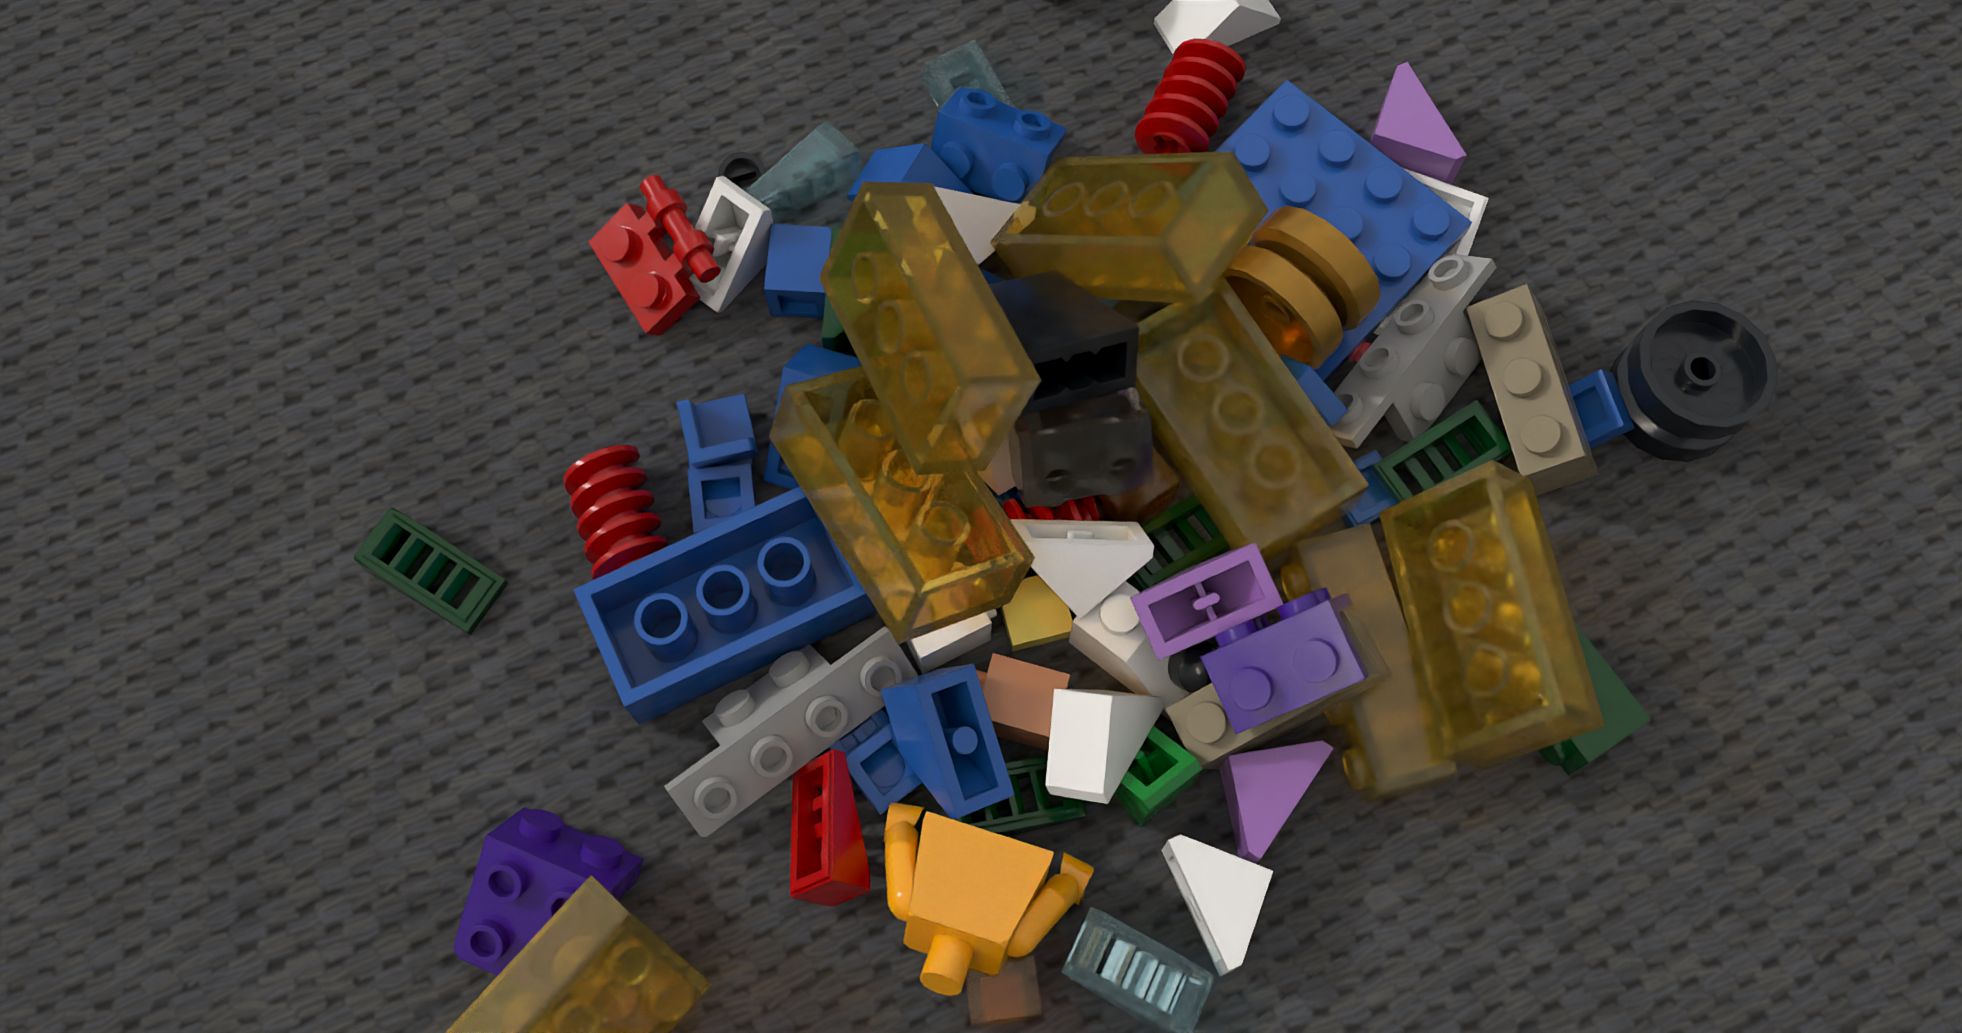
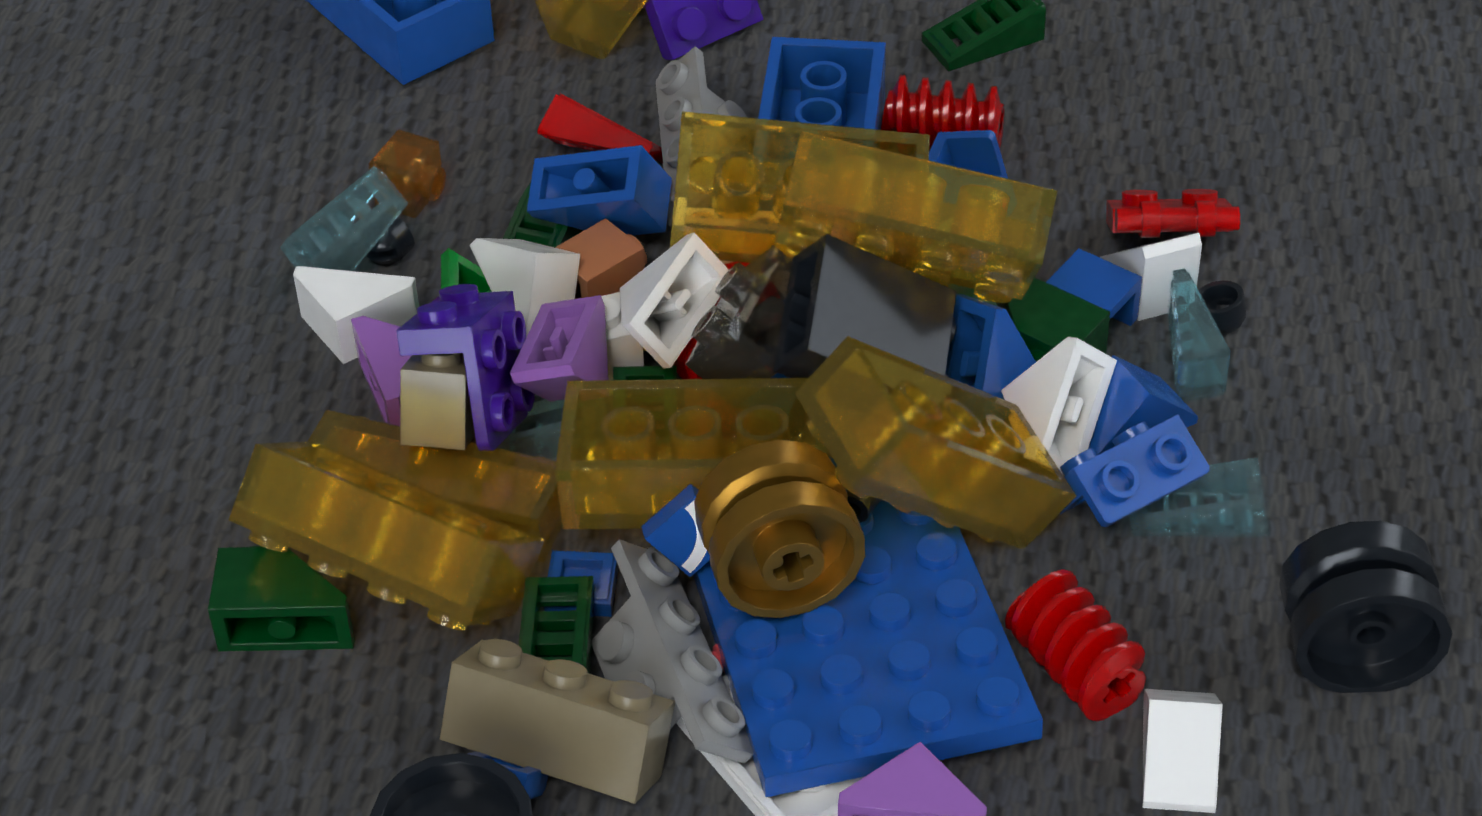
camera: 125 degrees right, 25 degrees down
light orange torso [883,803,1094,996] -> none

